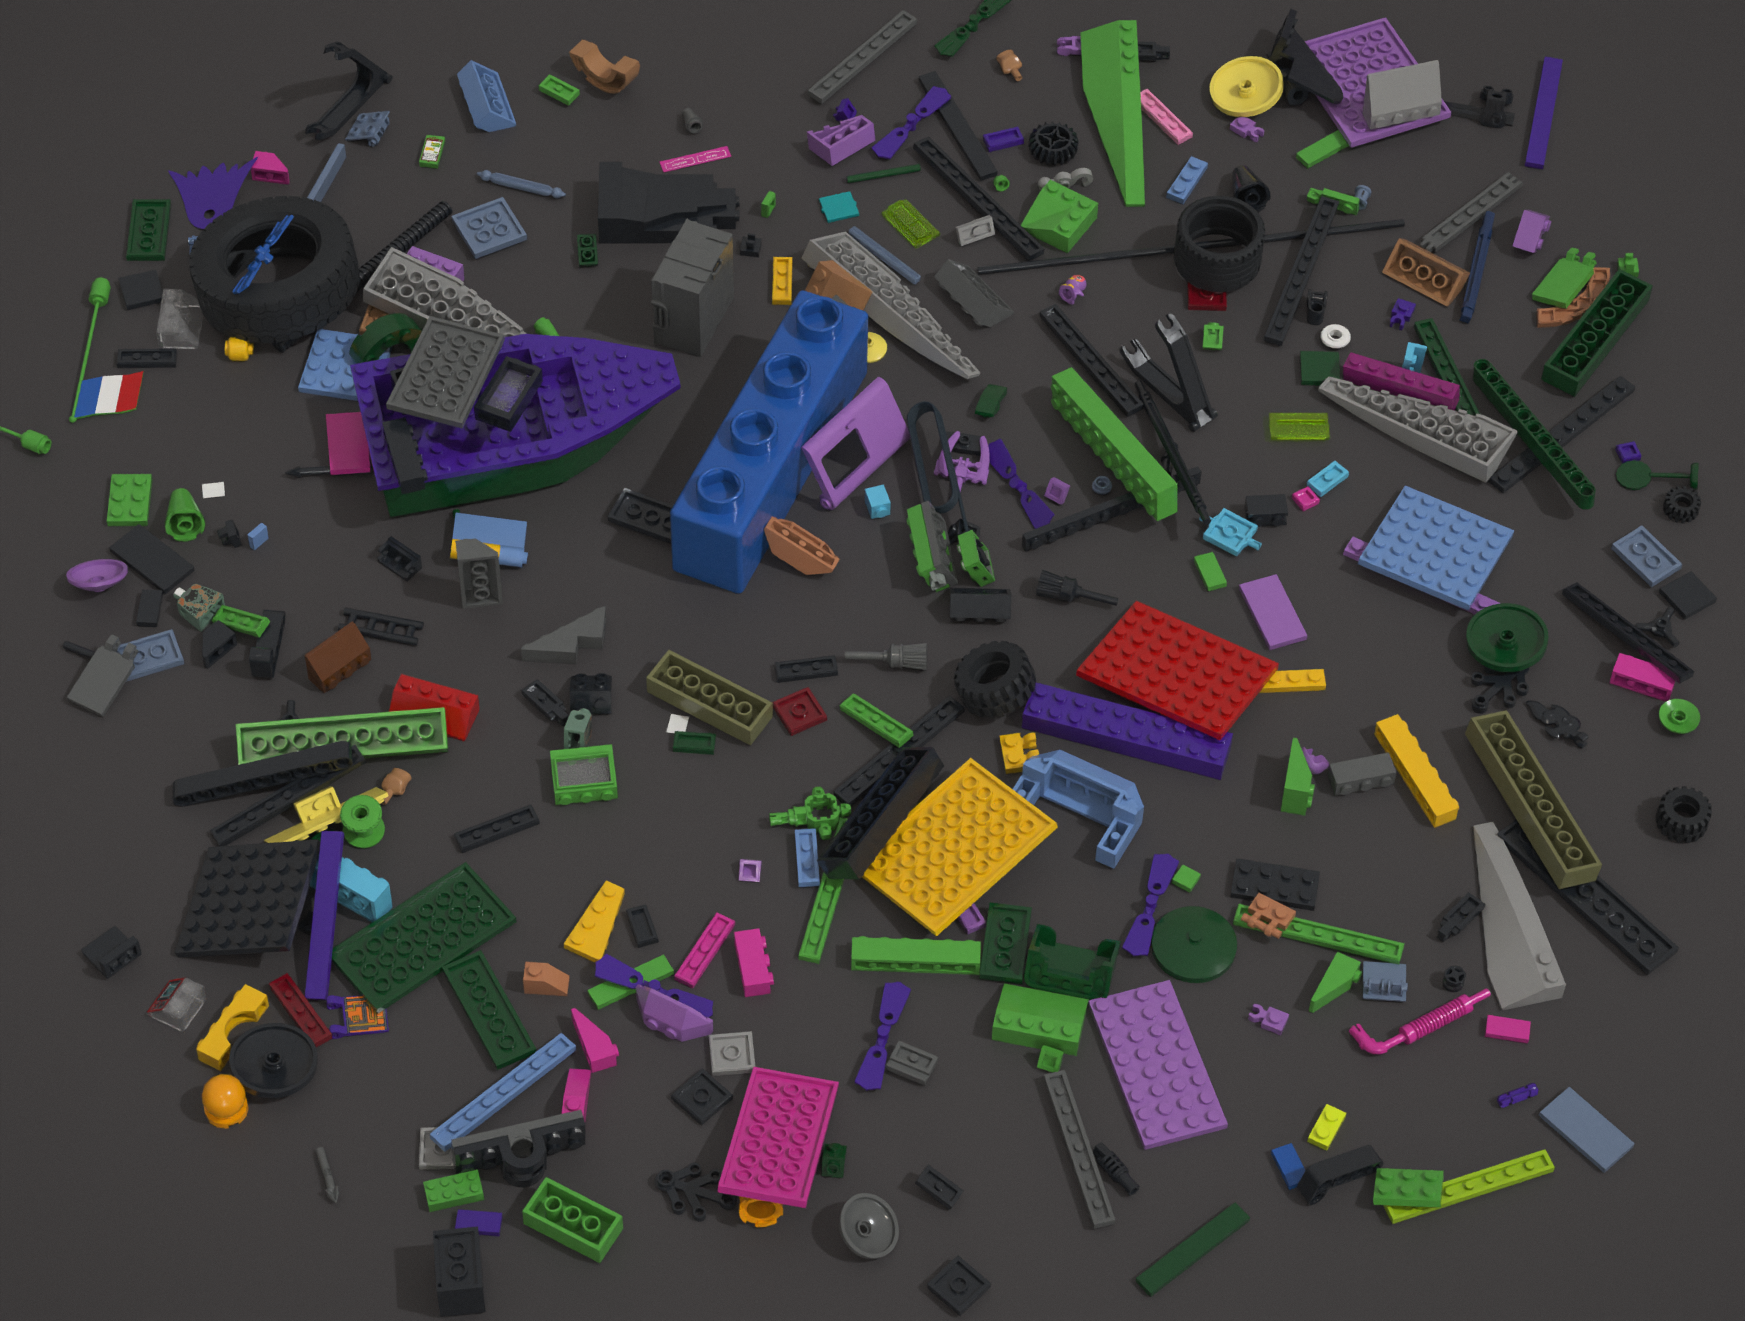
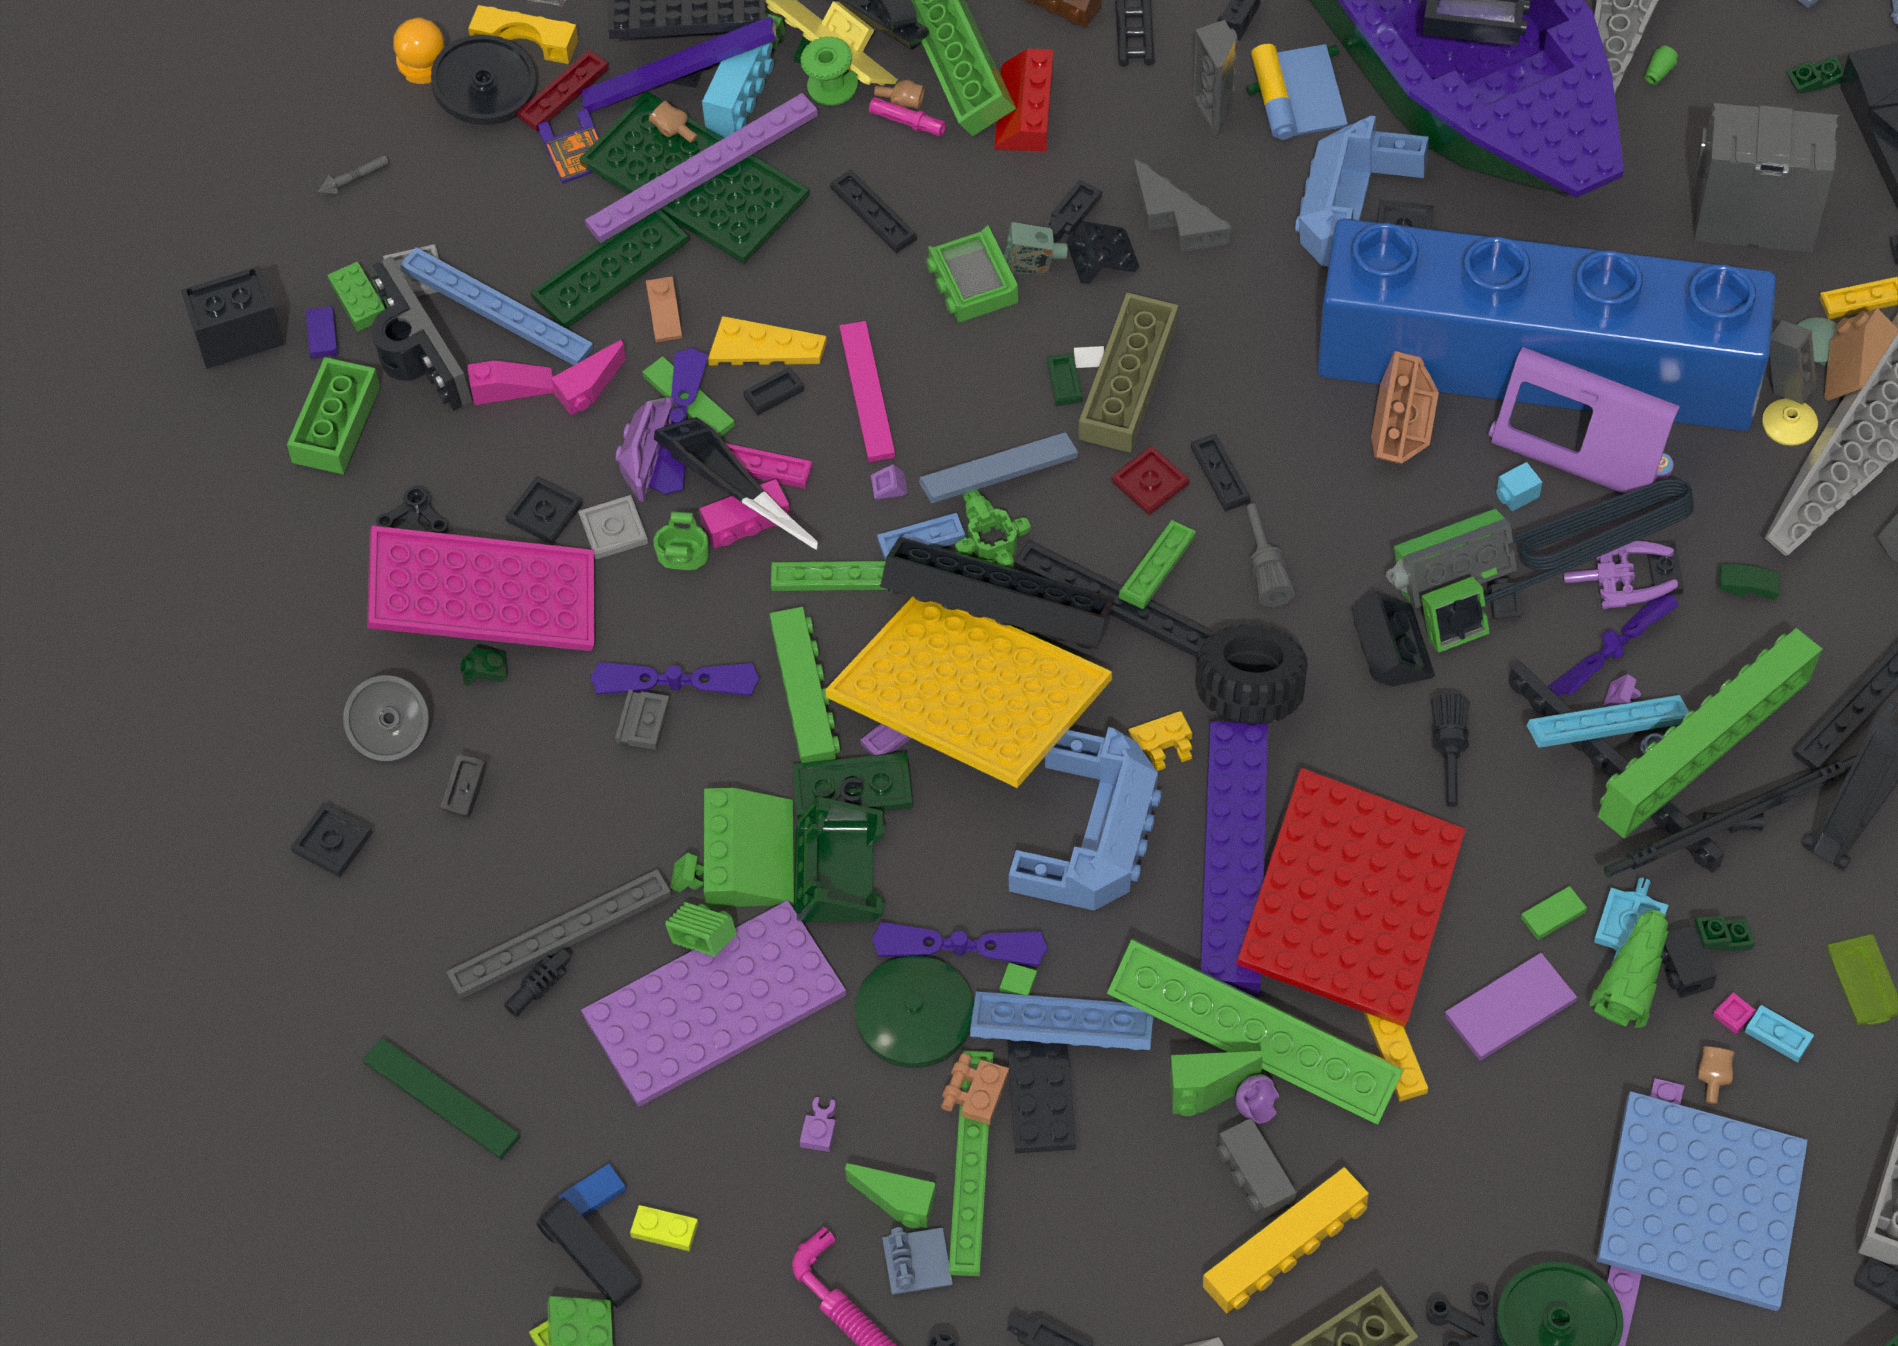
camera: 80 degrees right, 5 degrees up
none -> medium lavender plate [585,93,818,243]
none -> medium nougat piece [649,100,698,143]
none -> bright green piece [653,512,708,570]
none -> black plate [654,417,818,550]
none -> bright green brick [665,902,737,957]
none -> black piece [835,778,863,806]
none -> dark pink tile [839,321,895,463]
none -> dark pink pin [869,97,946,137]
none -> sand blue tile [919,432,1078,504]
none -> medium blue plate [970,991,1153,1050]
none -> bright green plate [1107,939,1404,1125]
none -> medium blue wedge [1295,116,1428,267]
none -> medium azure tile [1527,695,1689,748]
none -> bright green cone [1590,910,1669,1028]
none -> dark green slope [1694,915,1755,951]
none -> medium nougat piece [1698,1046,1735,1105]

